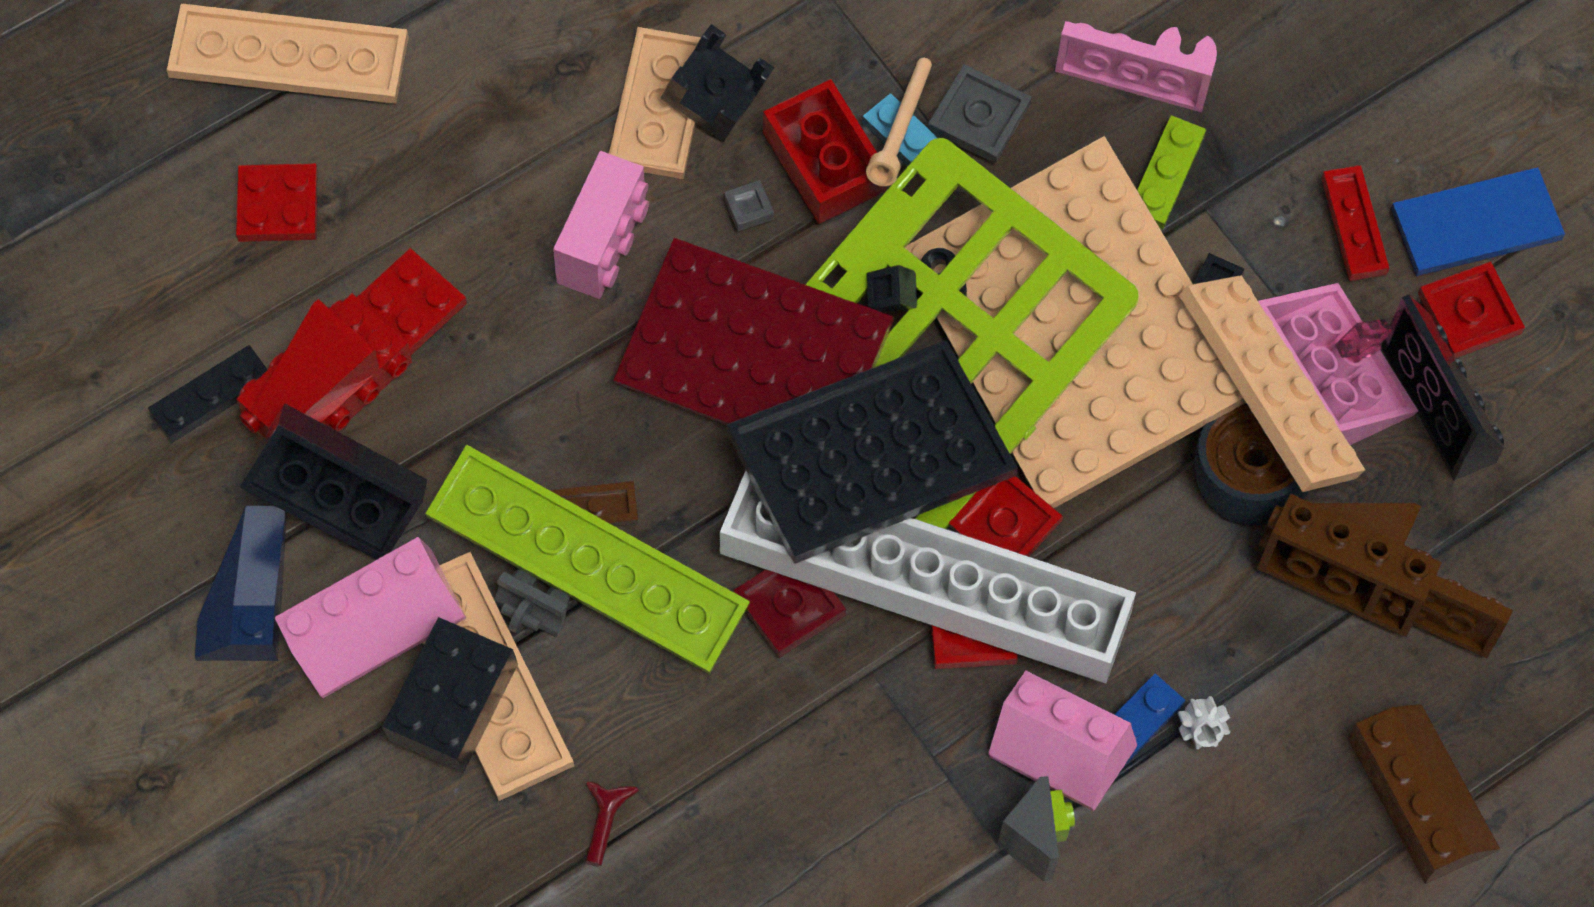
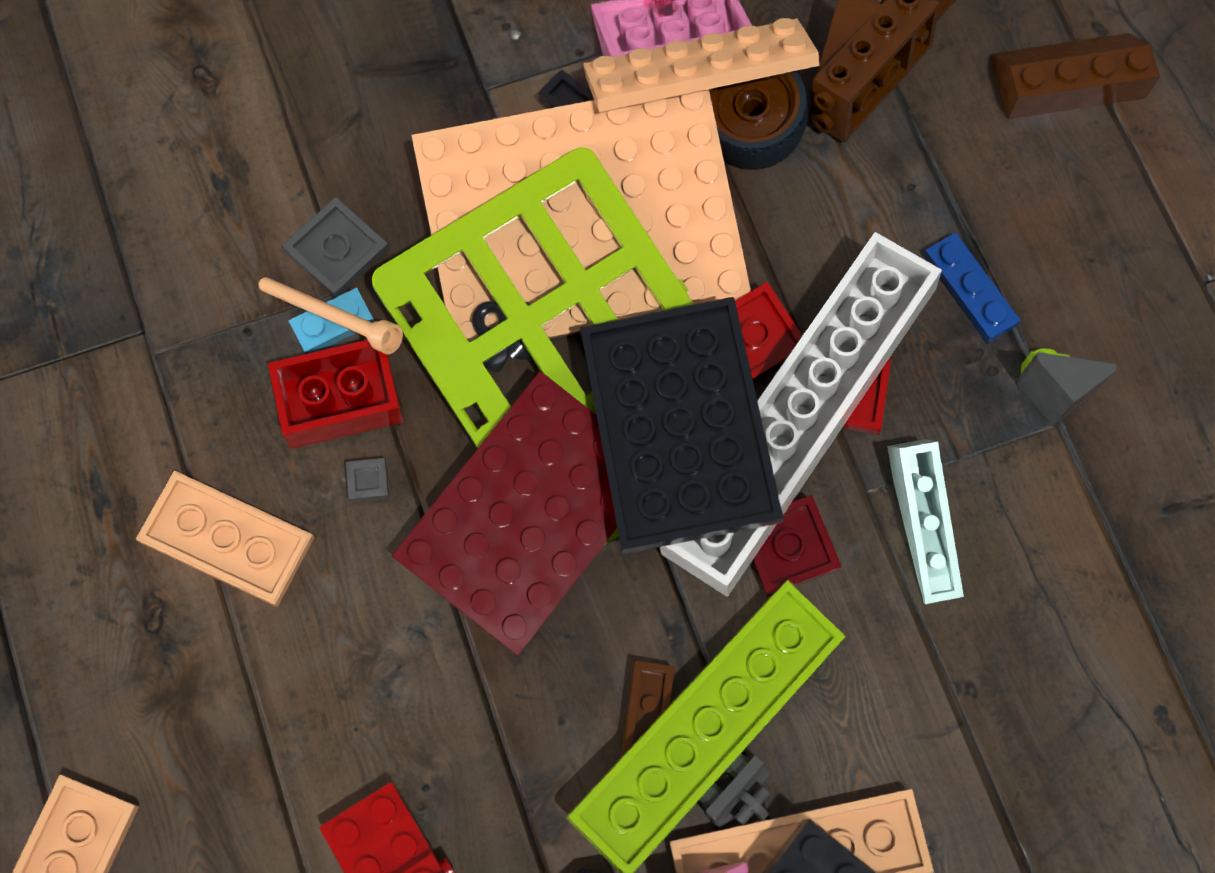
camera: 75 degrees left, 5 degrees up
bright pink brick [553,151,649,299] -> none
dark red piece [585,782,639,867] -> none
black panel [661,24,774,142] -> none
black slope [867,265,917,312] -> none
bright pink slope [989,671,1138,812] -> none
bright pink hinge [1055,21,1217,113] -> none
lime plate [1137,115,1207,230] -> none
white gear [1178,696,1230,749] -> none
none -> light aqua slope [887,439,964,604]

